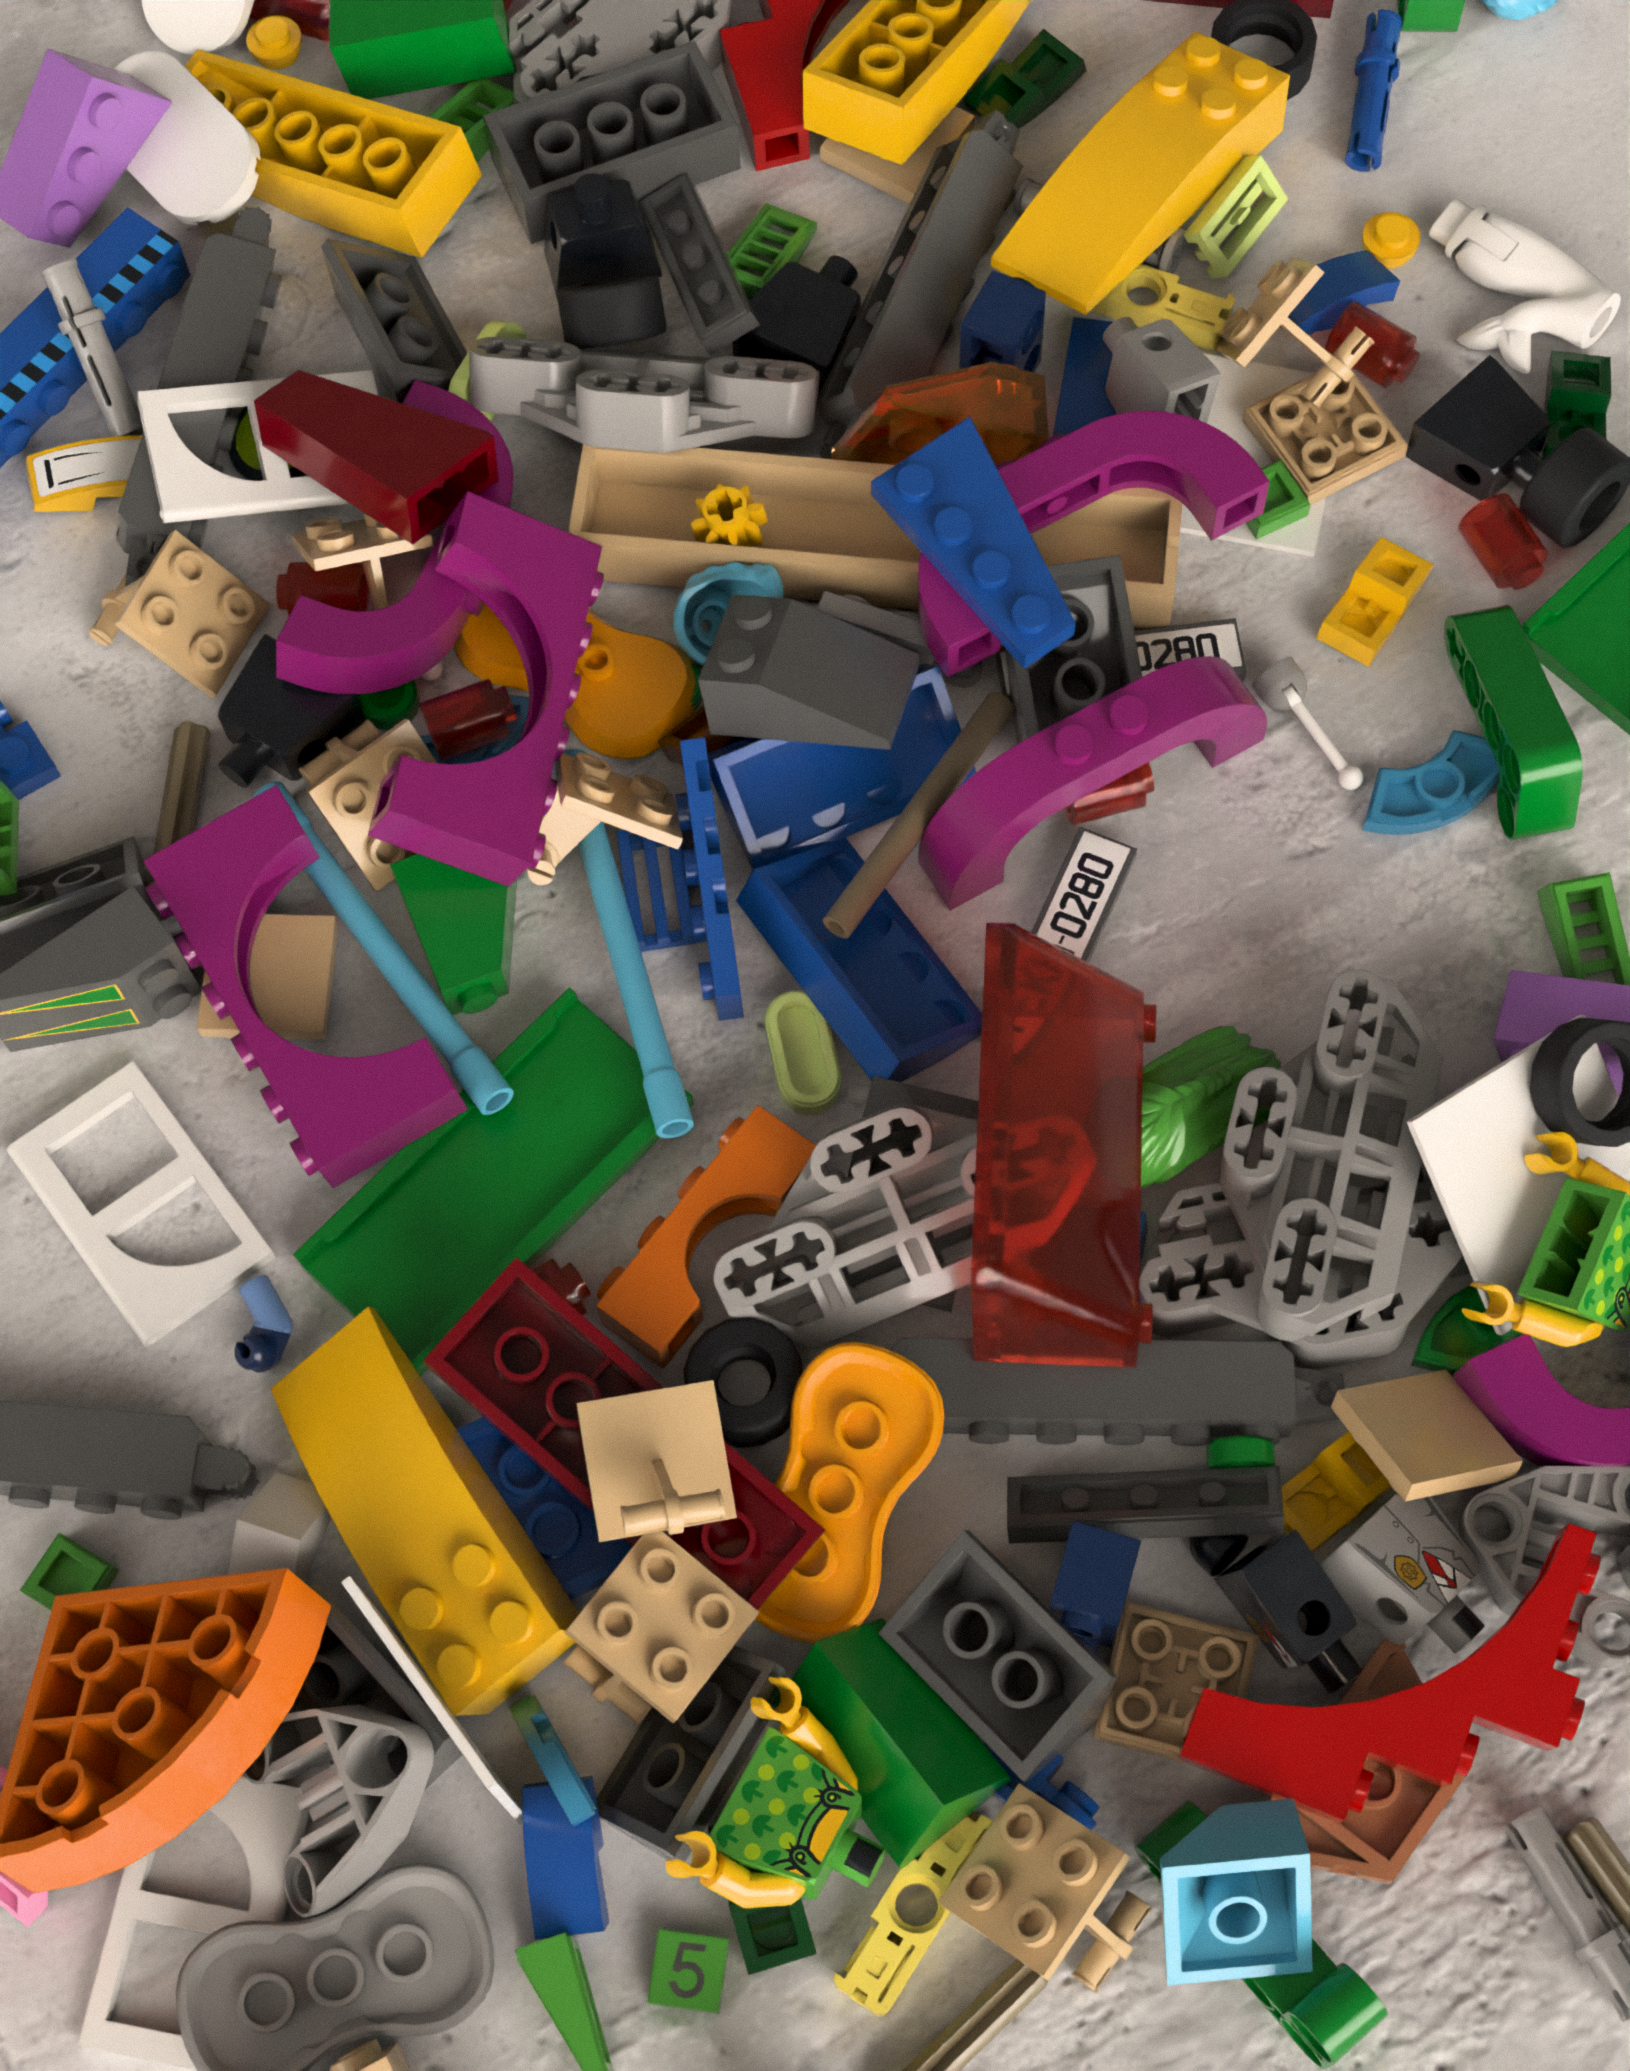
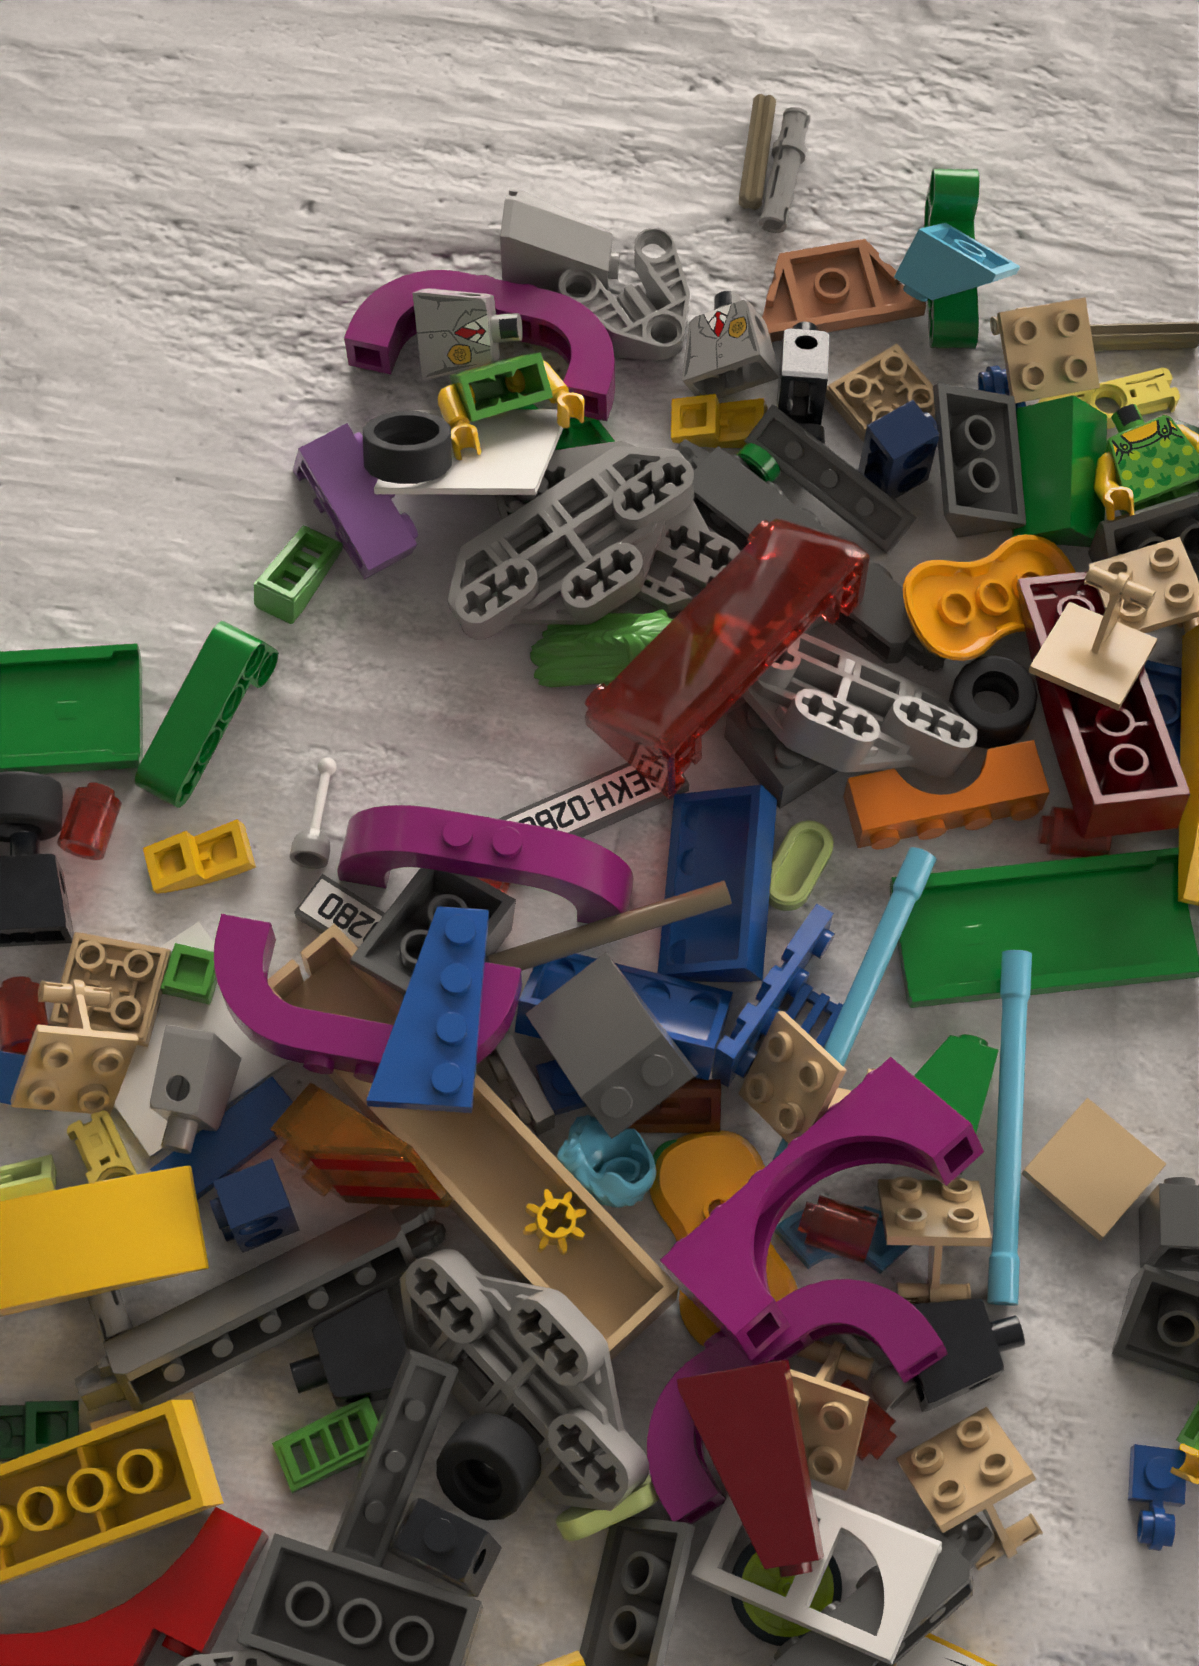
camera: 145 degrees left, 0 degrees up
magenta arch [143,785,468,1188] -> none
dark tan axle [149,721,210,884] -> none
red arch [1177,1523,1601,1823] -> none
tan tile [1331,1369,1522,1502] -> none
dark azure tile [1362,730,1500,835] -> none

